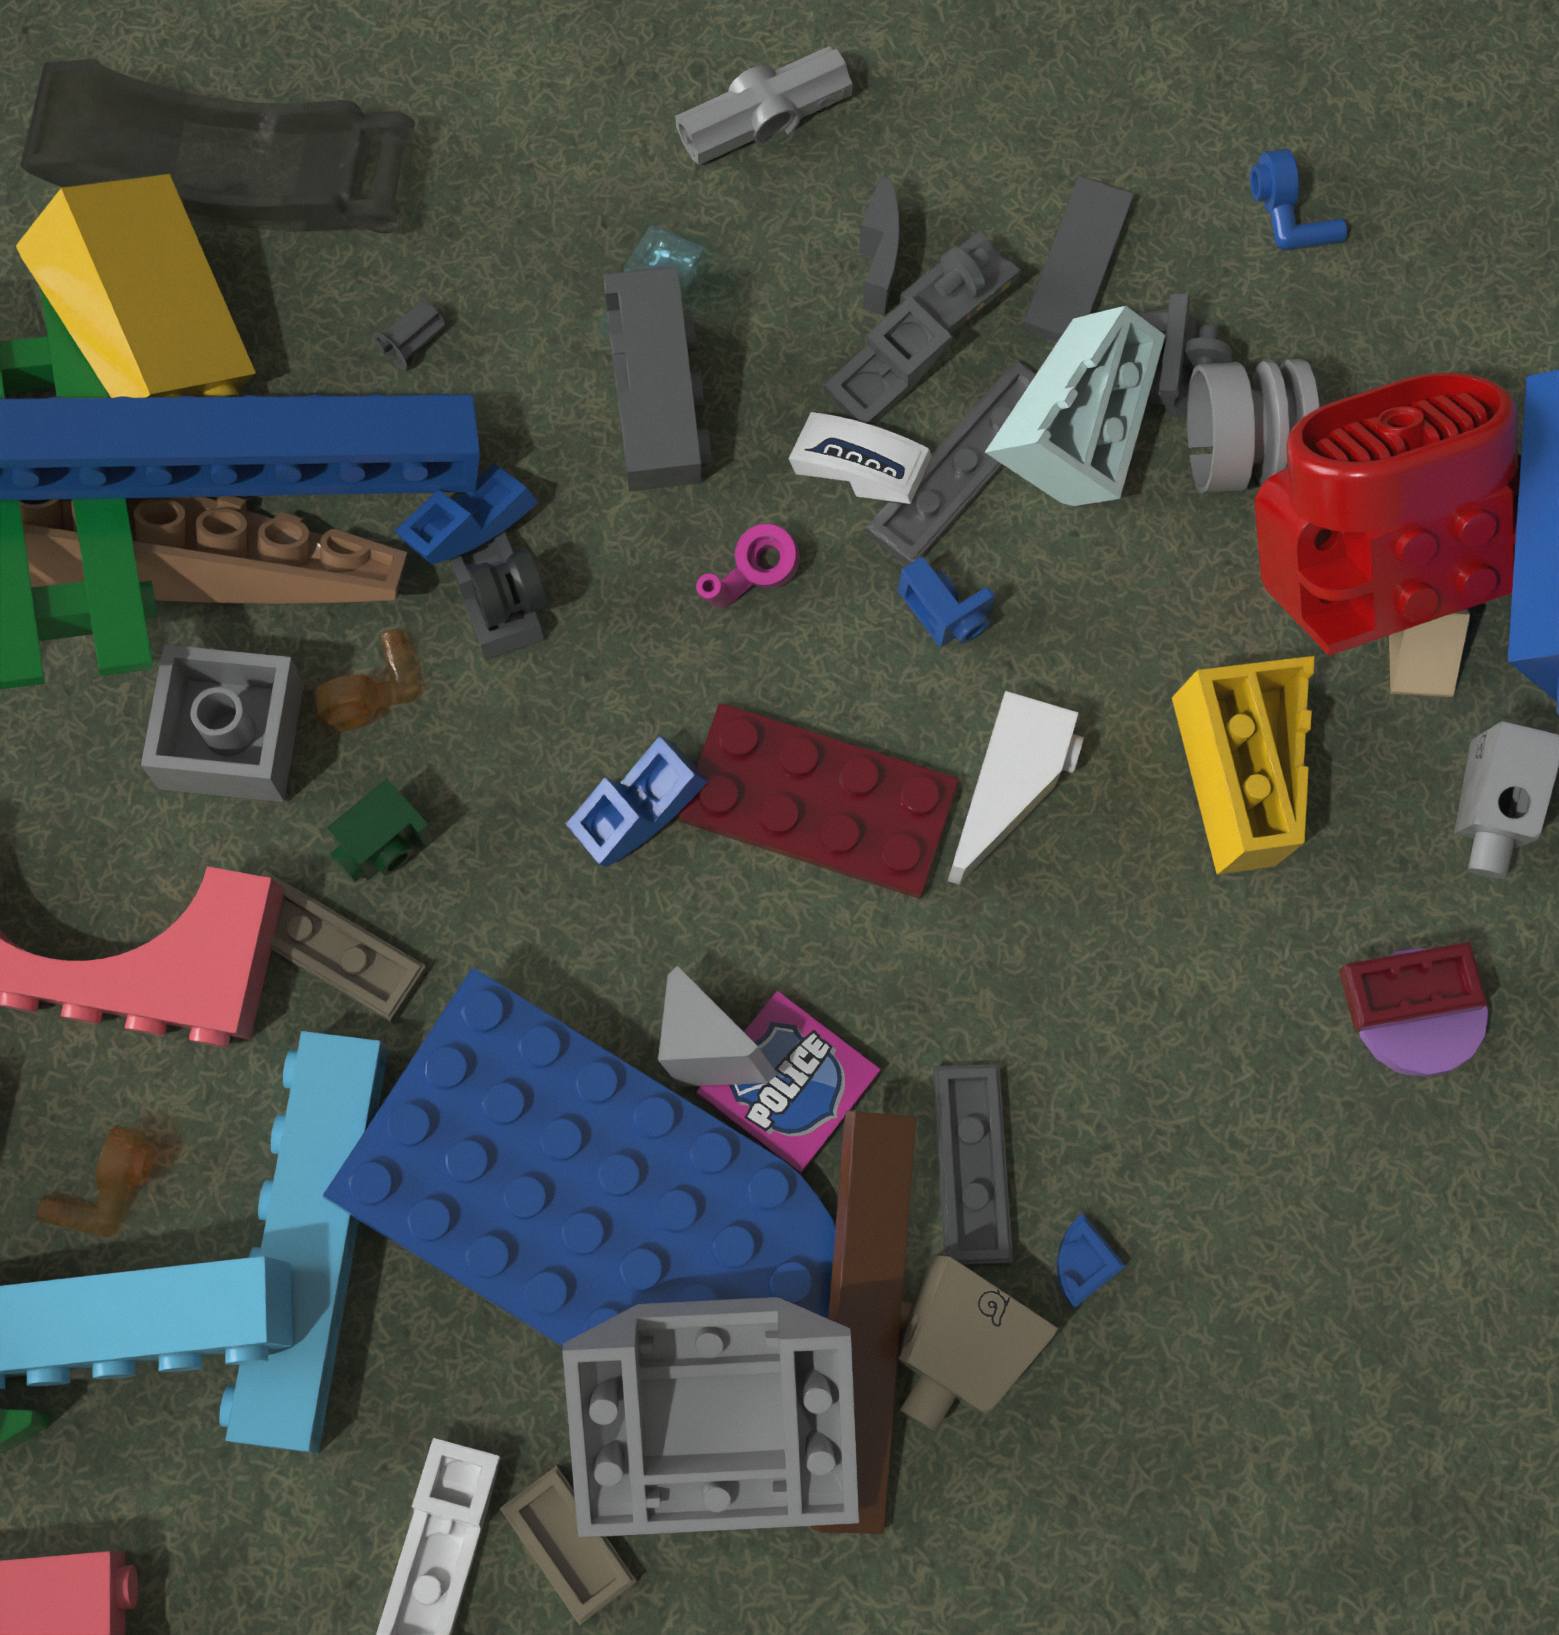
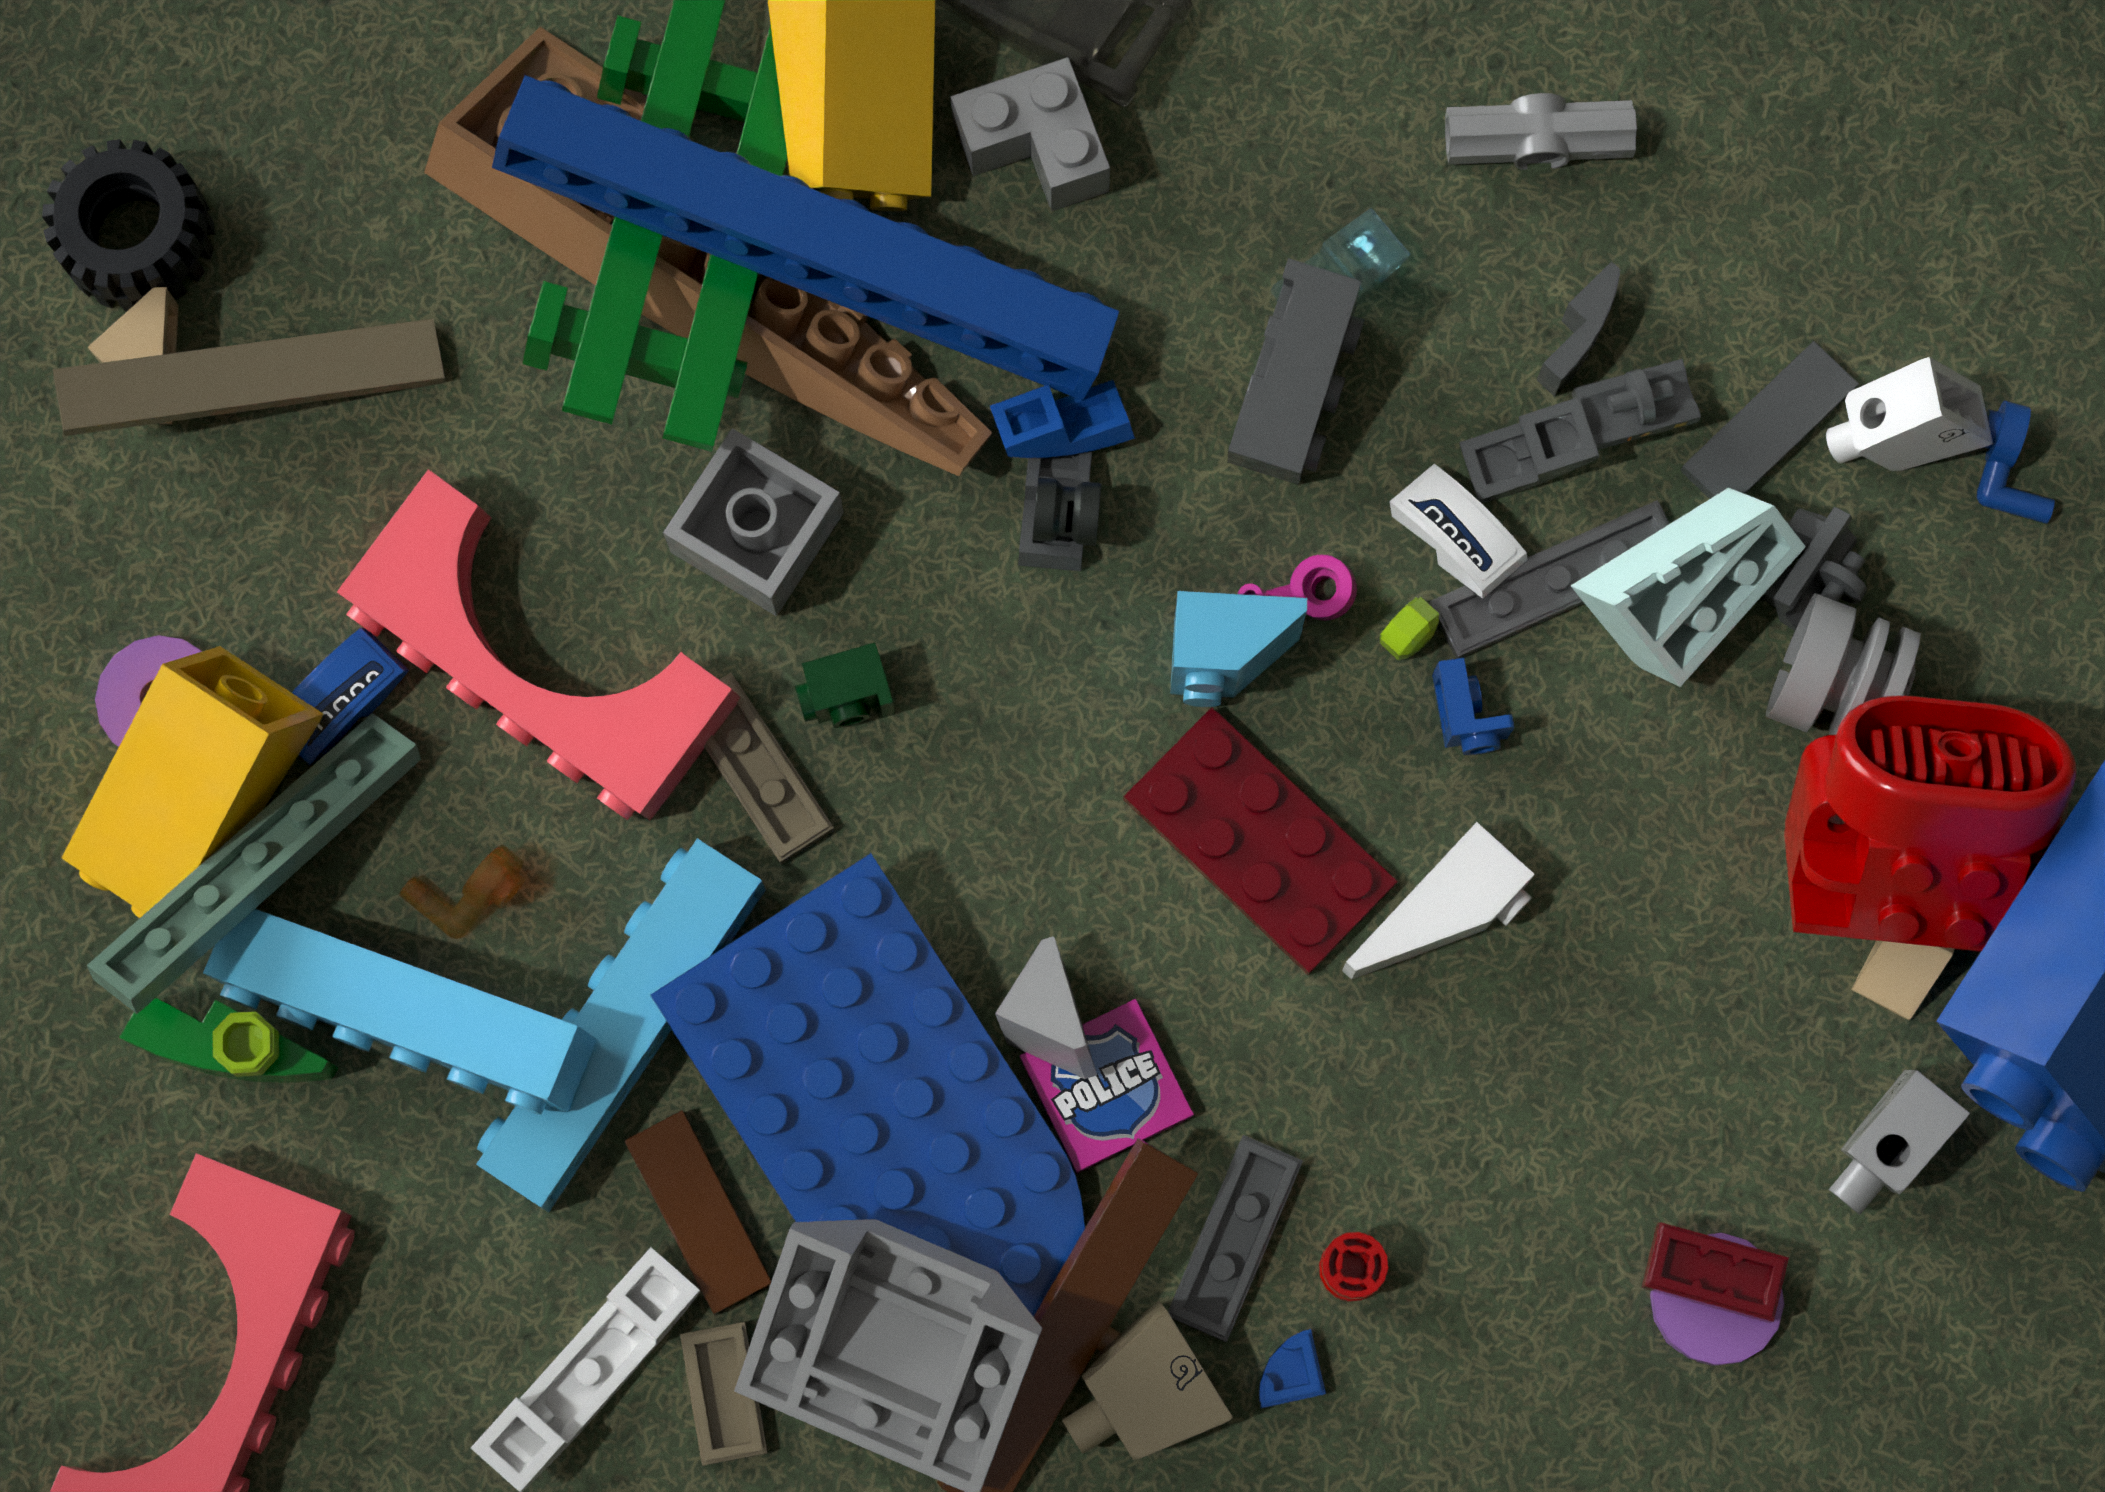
camera: 30 degrees right, 5 degrees up
clear orange plate [312,629,420,731] -> none
dark grey piece [373,300,445,371] -> none
blue slope [566,736,708,867] -> none
yellow wedge [1172,656,1315,875] -> none
none -> reddish brown tile [625,1110,772,1315]
none -> light grey brick [951,57,1110,211]
none -> medium azure slope [1170,591,1307,707]
none -> red wheel [1319,1232,1388,1302]
none -> lime tile [1379,597,1439,660]
none -> white torso [1826,357,1993,471]

